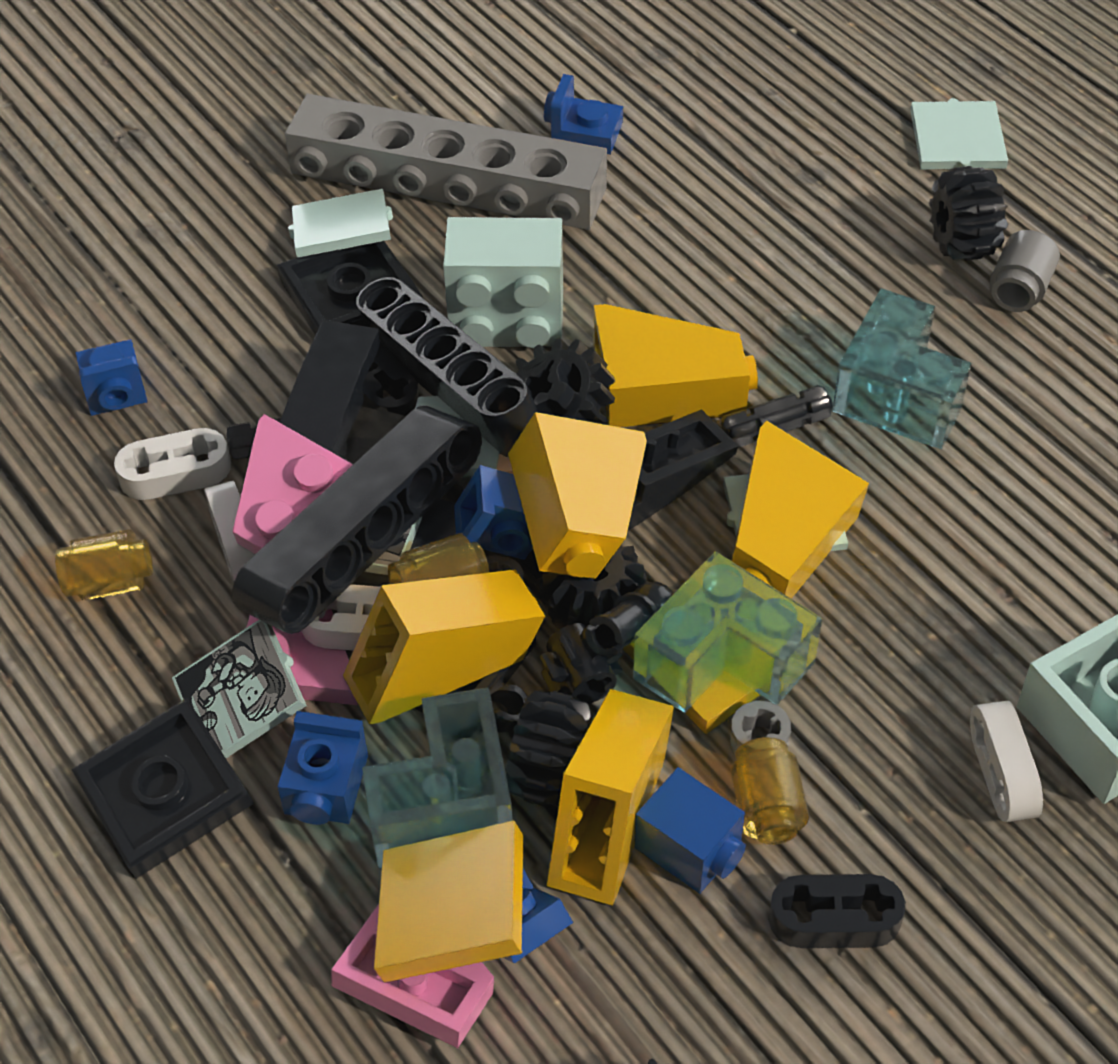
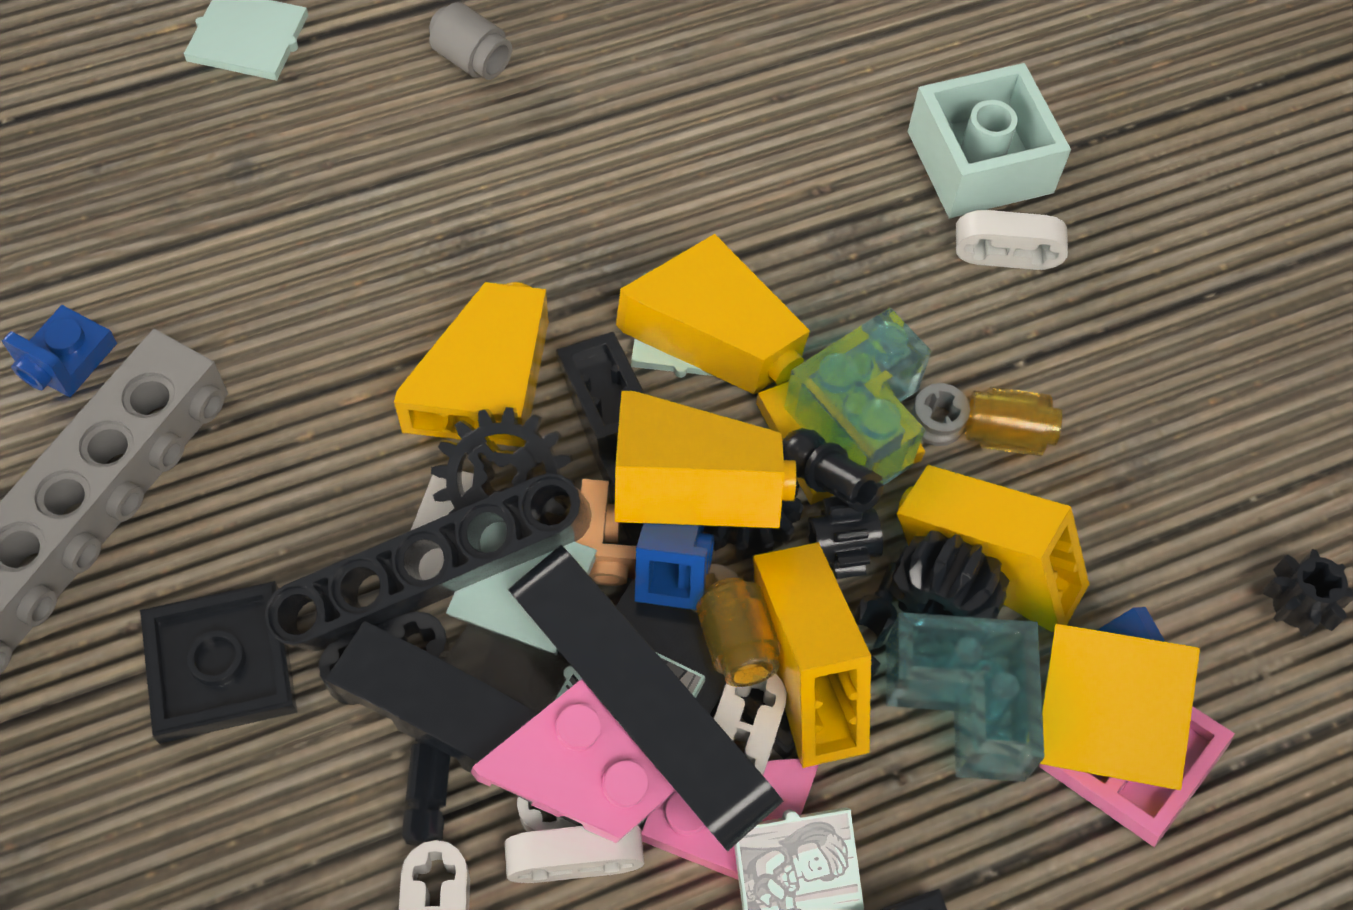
camera: 80 degrees left, 10 degrees up
blue brick [277,711,368,825] -> none
light aqua piece [288,189,393,258] -> none
light aqua brick [443,217,563,348] -> none
blue brick [634,767,746,894] -> none
black axle [721,385,833,448] -> none
black beam [768,874,906,948] -> none
clear light blue brick [832,288,972,450] -> none
black gear [929,166,1009,261] -> none

